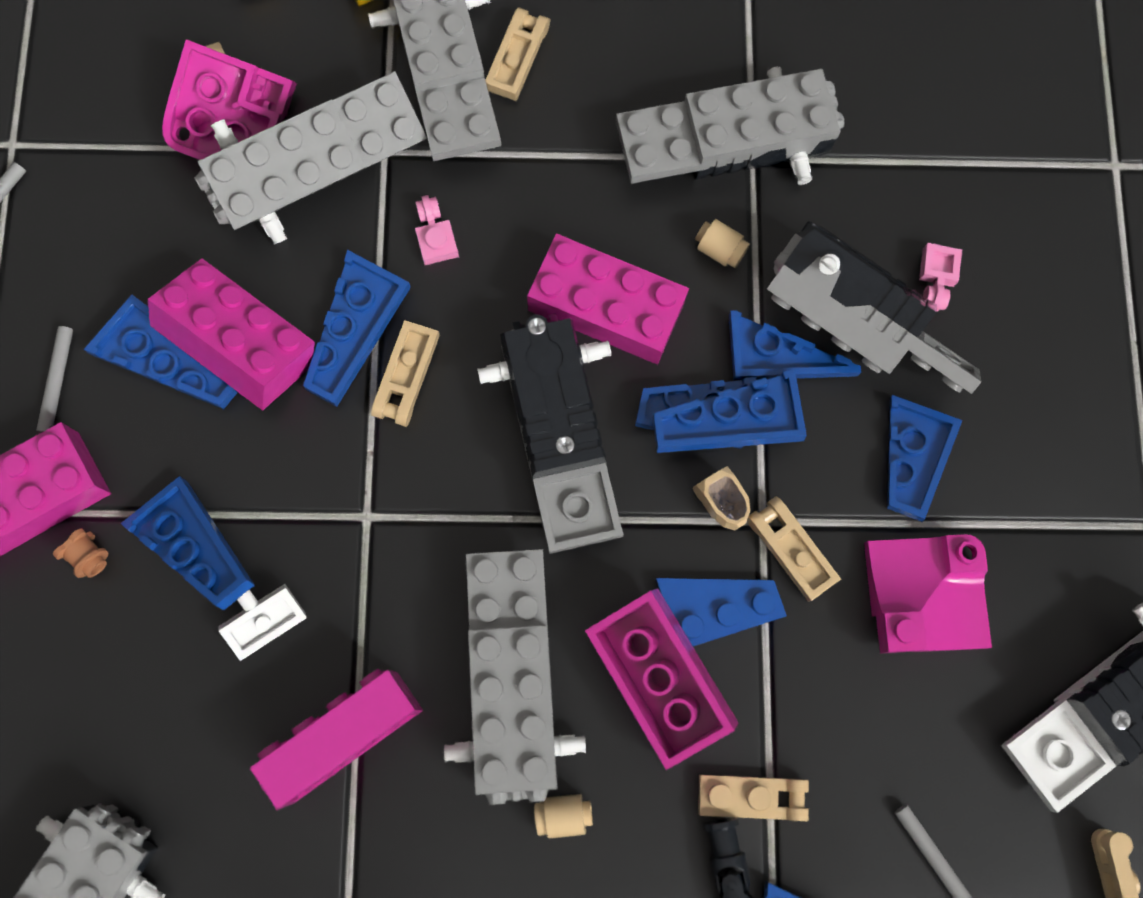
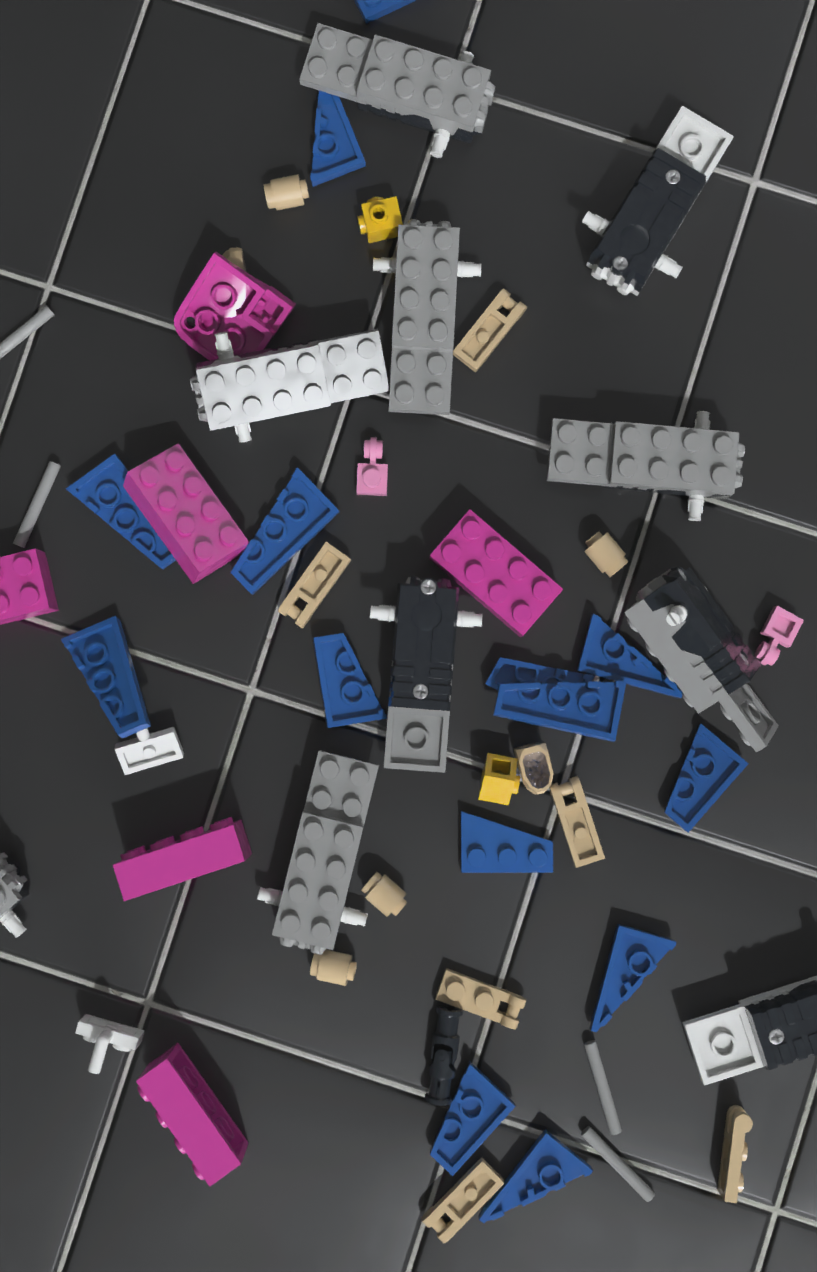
camera: 25 degrees right, 10 degrees up
nougat brick [53,528,108,578] -> none
dark pink brick [585,589,739,770] -> none
dark pink slope [864,534,992,653] -> none
none -> blue wing [313,633,387,728]
none -> tan brick [361,872,407,917]
none -> yellow brick [478,753,520,805]
none -> blue wing [589,924,676,1032]

